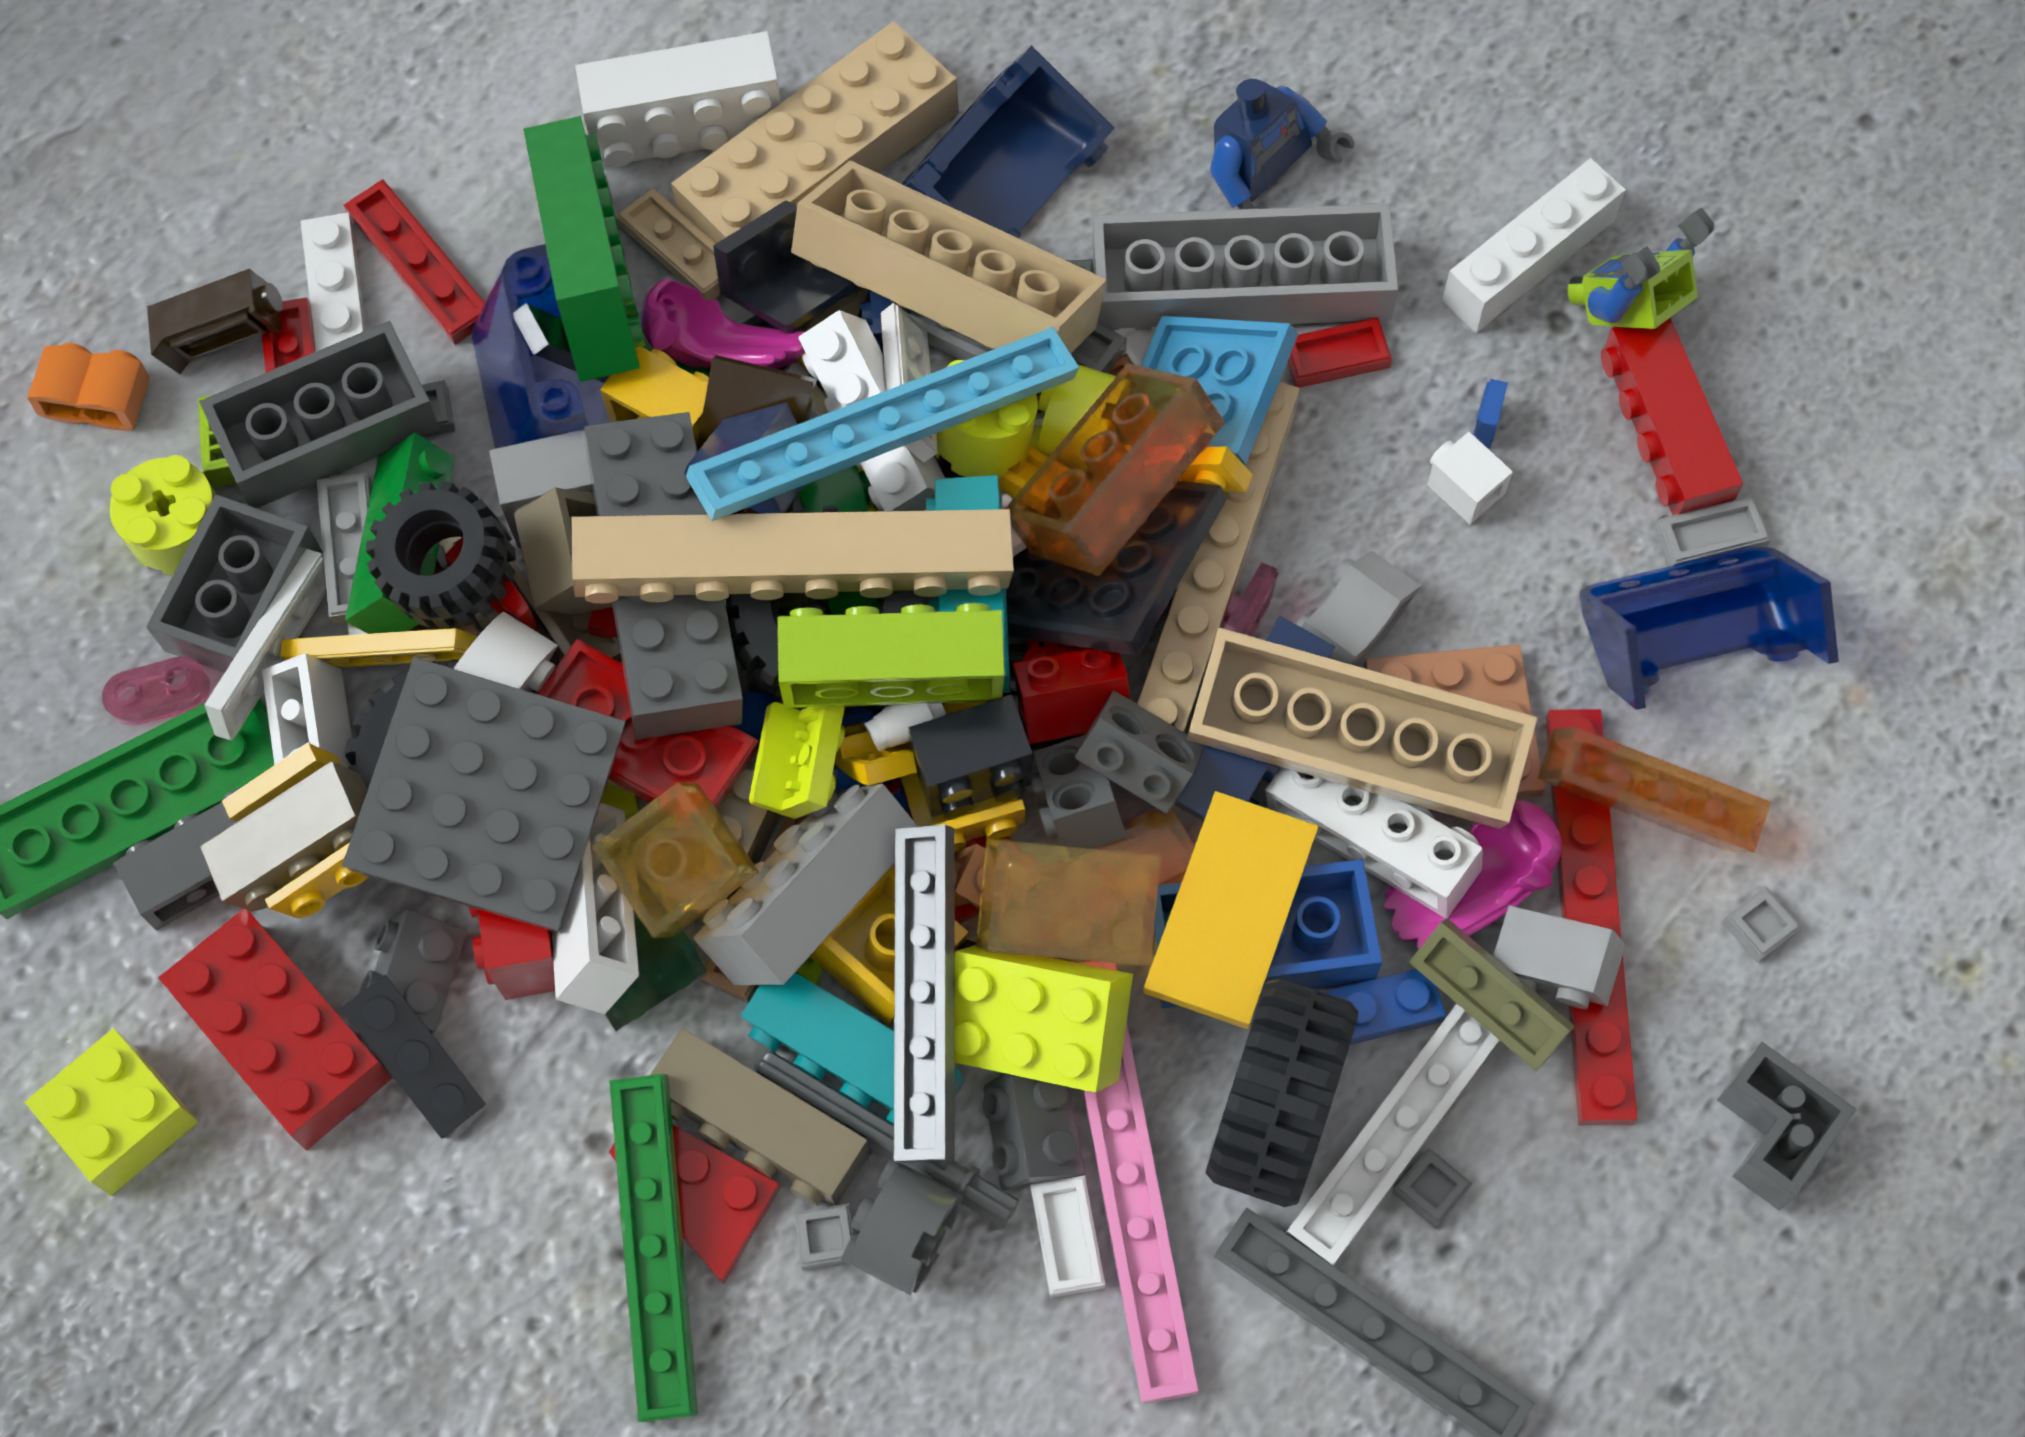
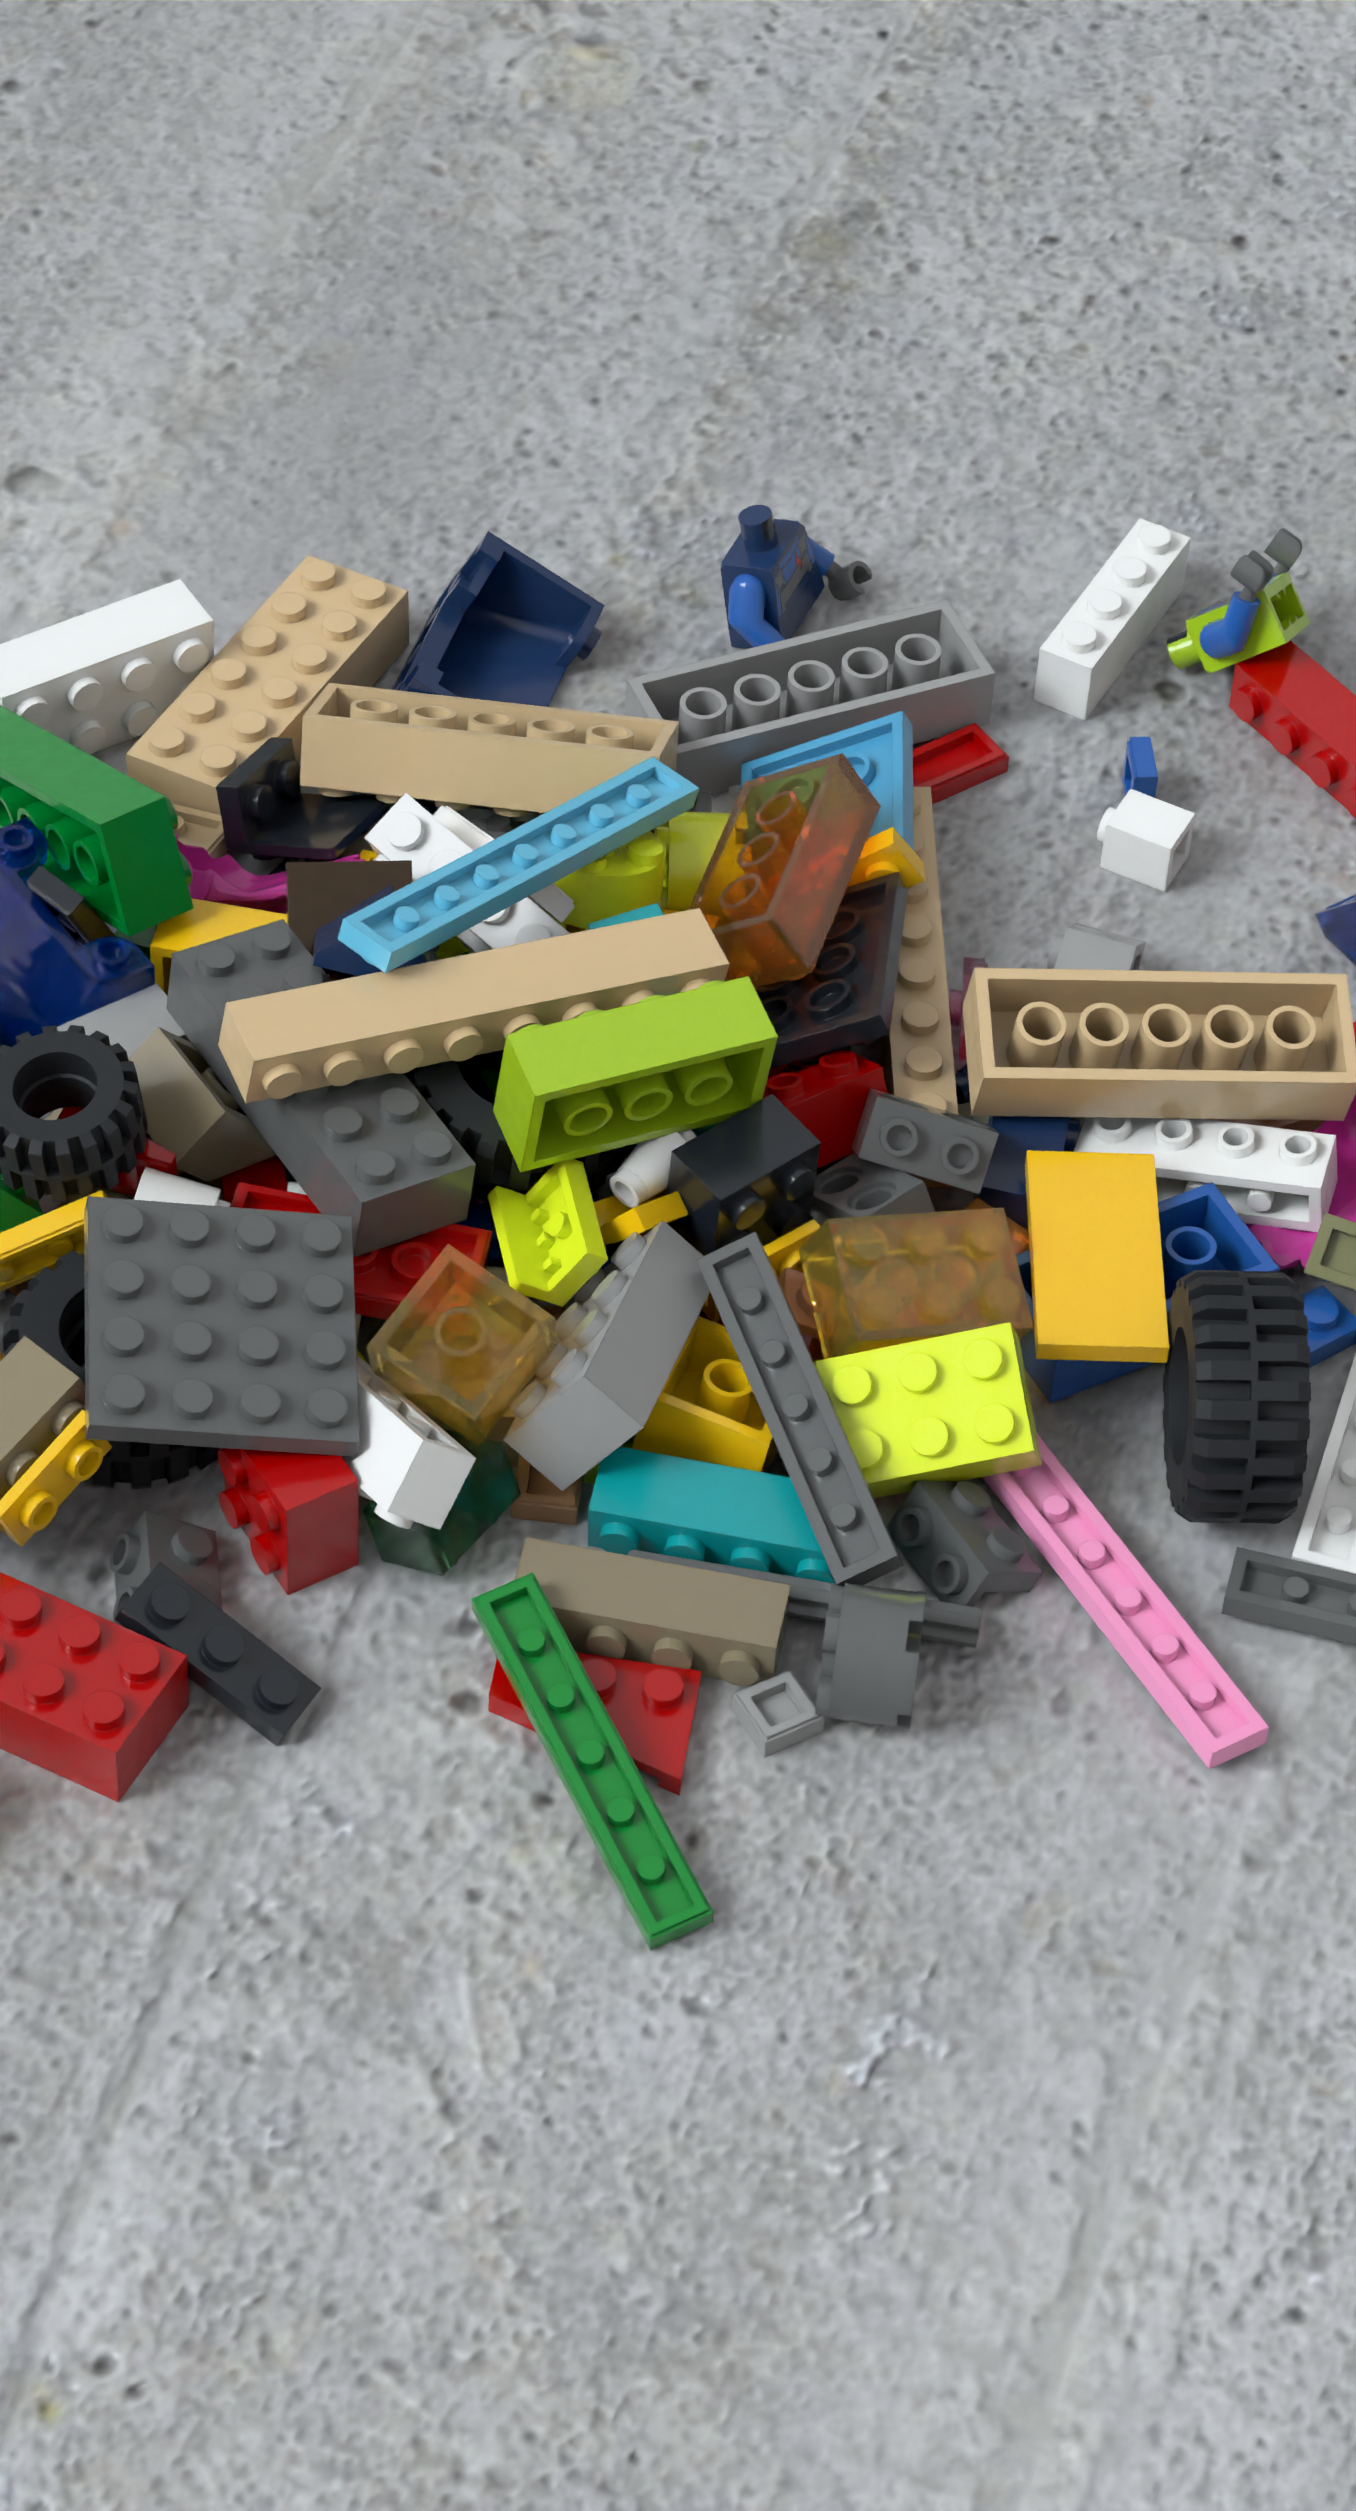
camera: 25 degrees left, 20 degrees down
white tile [1030,1175,1105,1298] -> none

